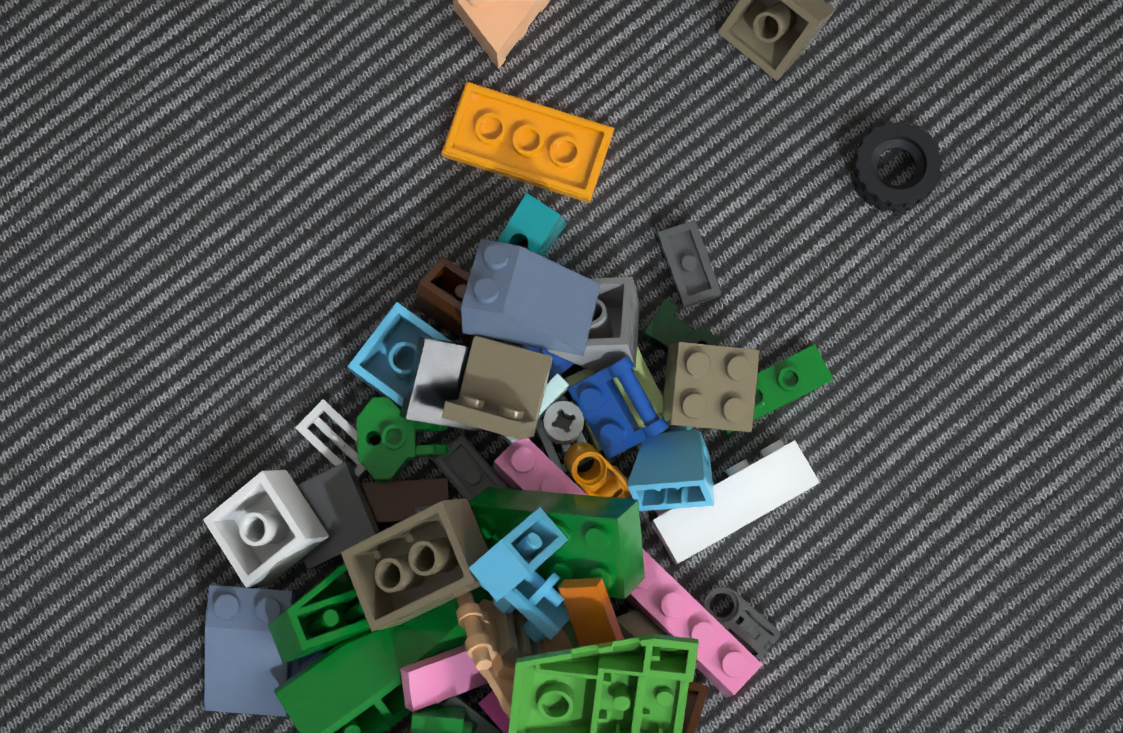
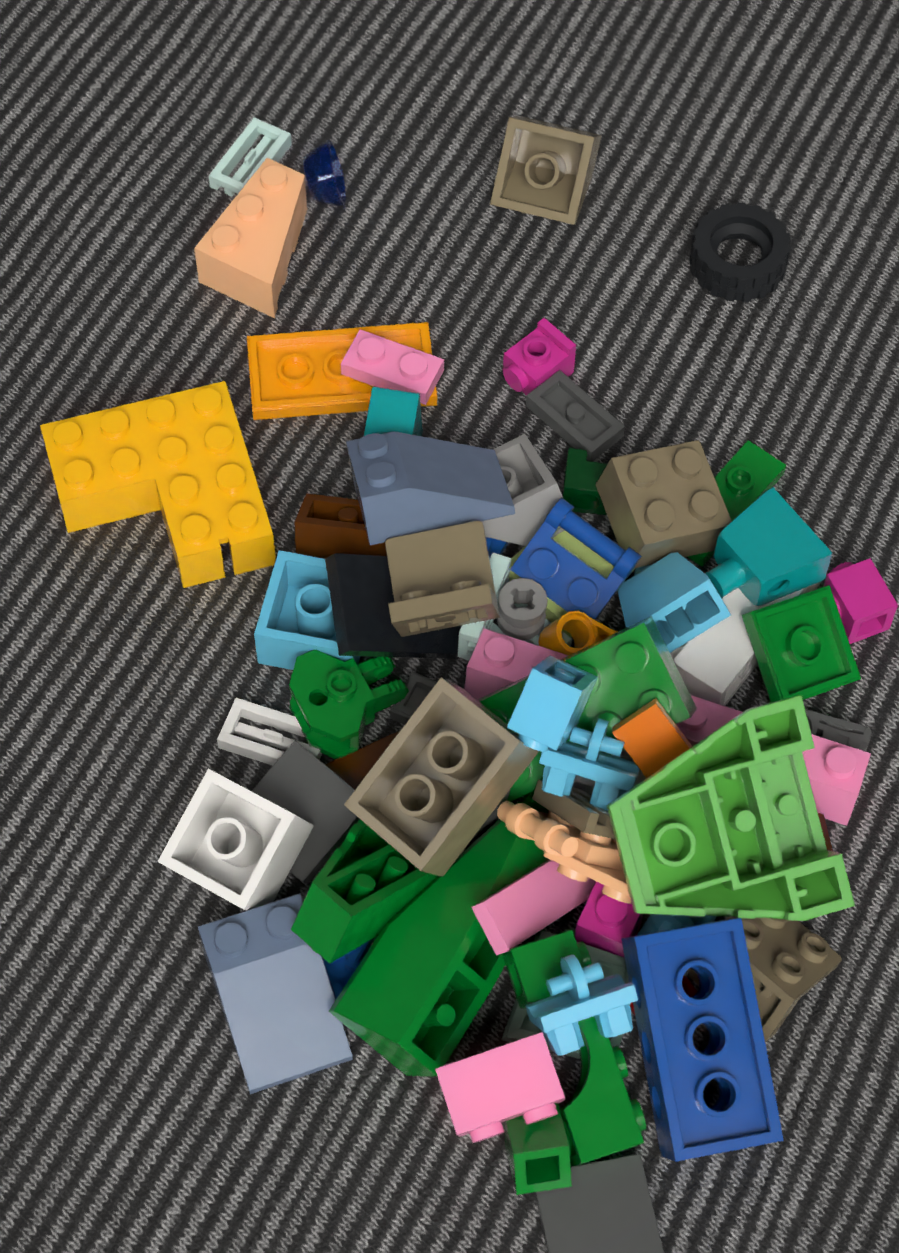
camera: 25 degrees left, 20 degrees down
none -> yellow piece [40,381,276,588]
none -> bright pink plate [341,329,444,405]
none -> dark pink brick [503,318,576,395]
none -> teal torso [705,487,832,606]
none -> green tile [742,585,861,702]
none -> dark pink brick [823,558,898,644]

